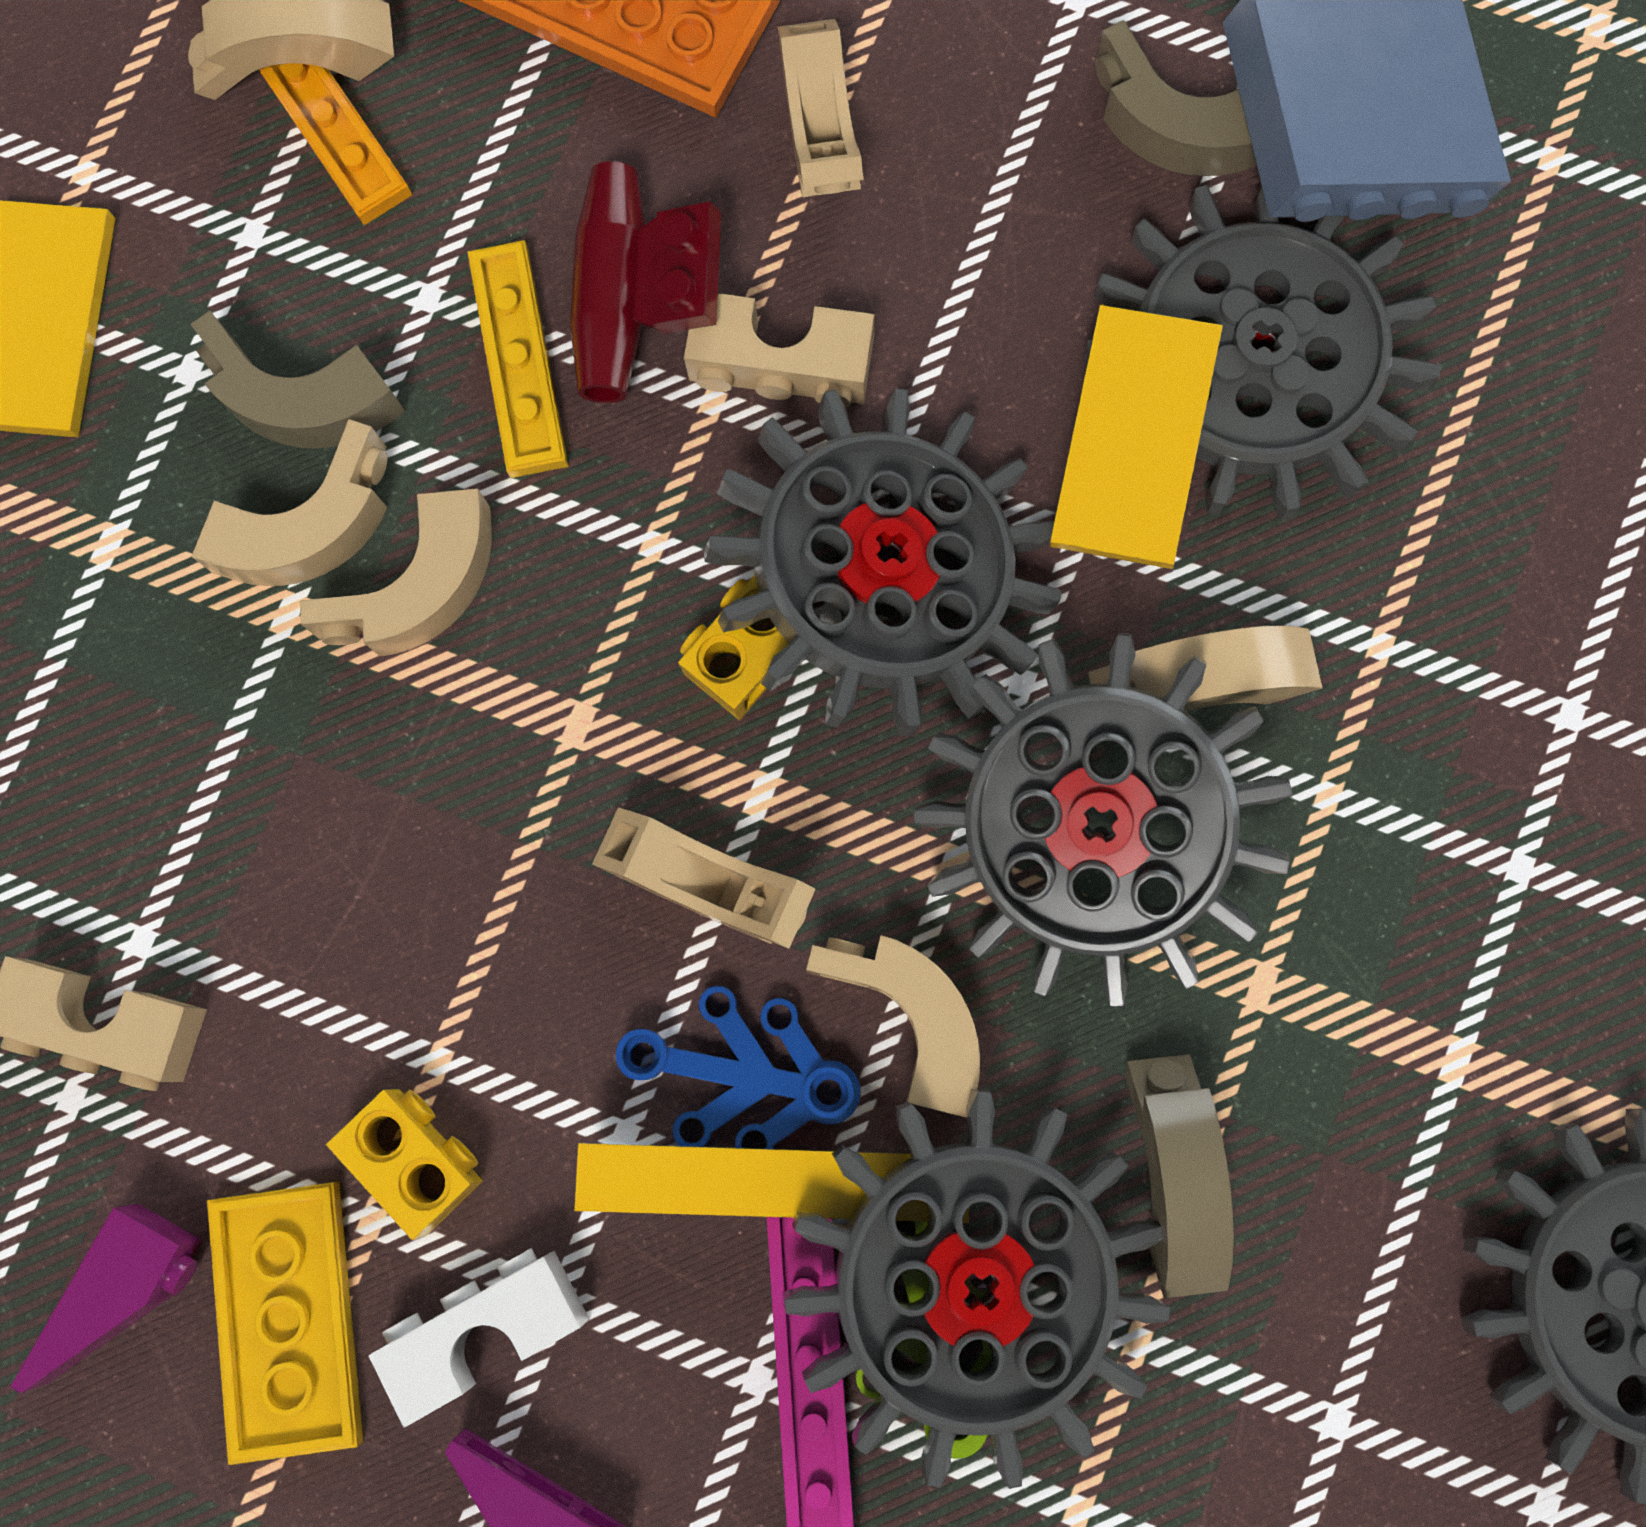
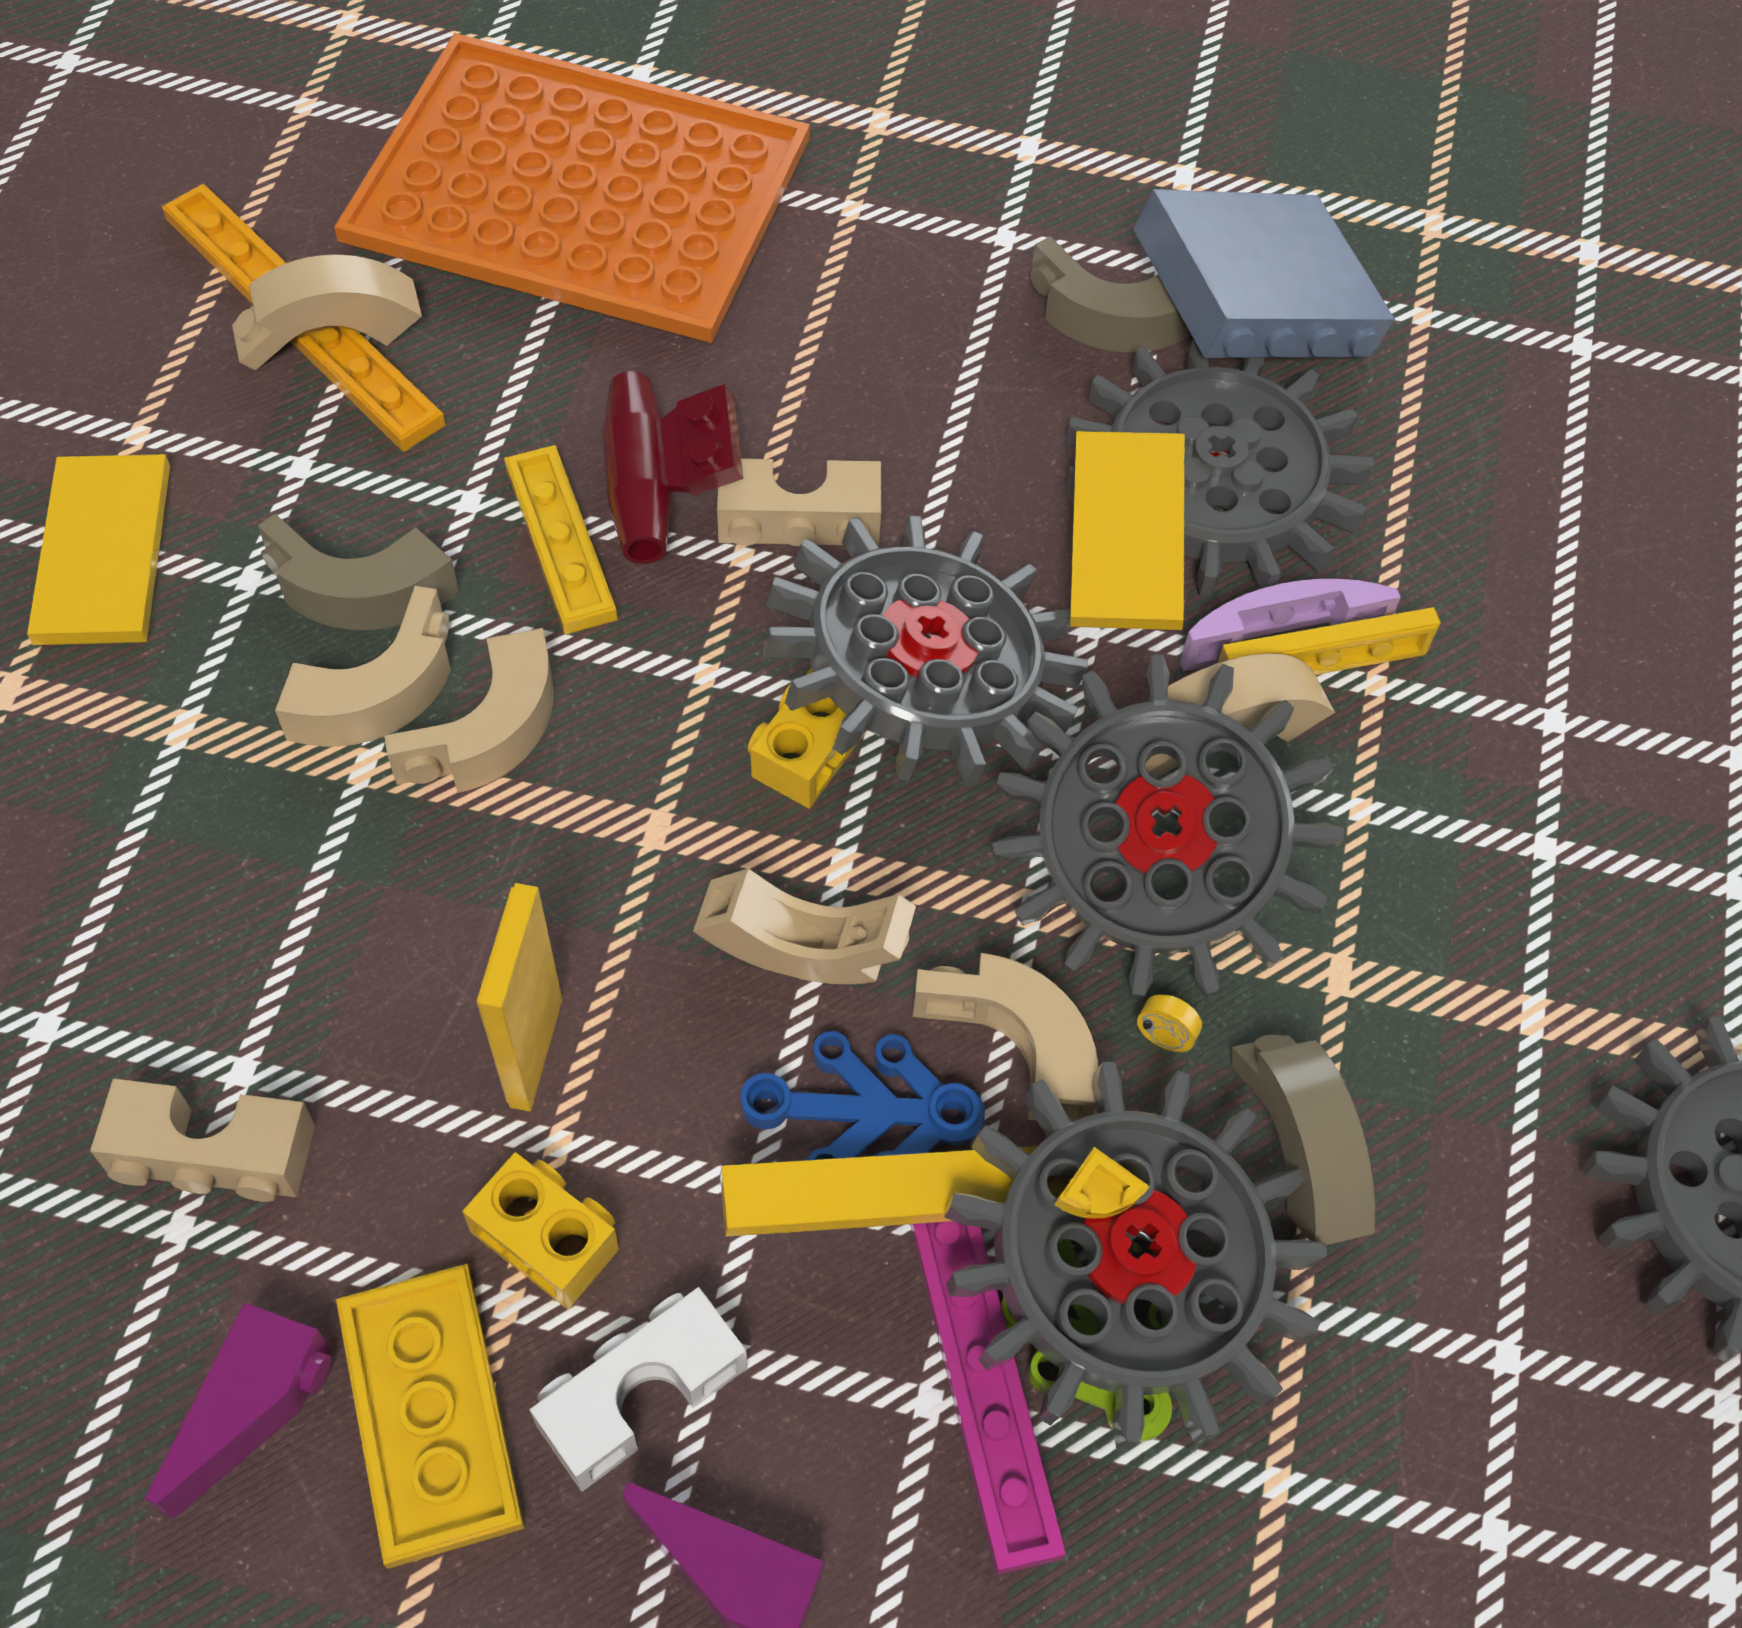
camera: 20 degrees left, 20 degrees down
tan arch [777,19,864,197] -> none
none -> yellow tile [477,883,563,1112]
none -> yellow tile [1054,1147,1150,1218]
none -> yellow tile [1137,995,1202,1052]
none -> lavender slope [1180,579,1401,672]
none -> yellow tile [1217,607,1441,675]

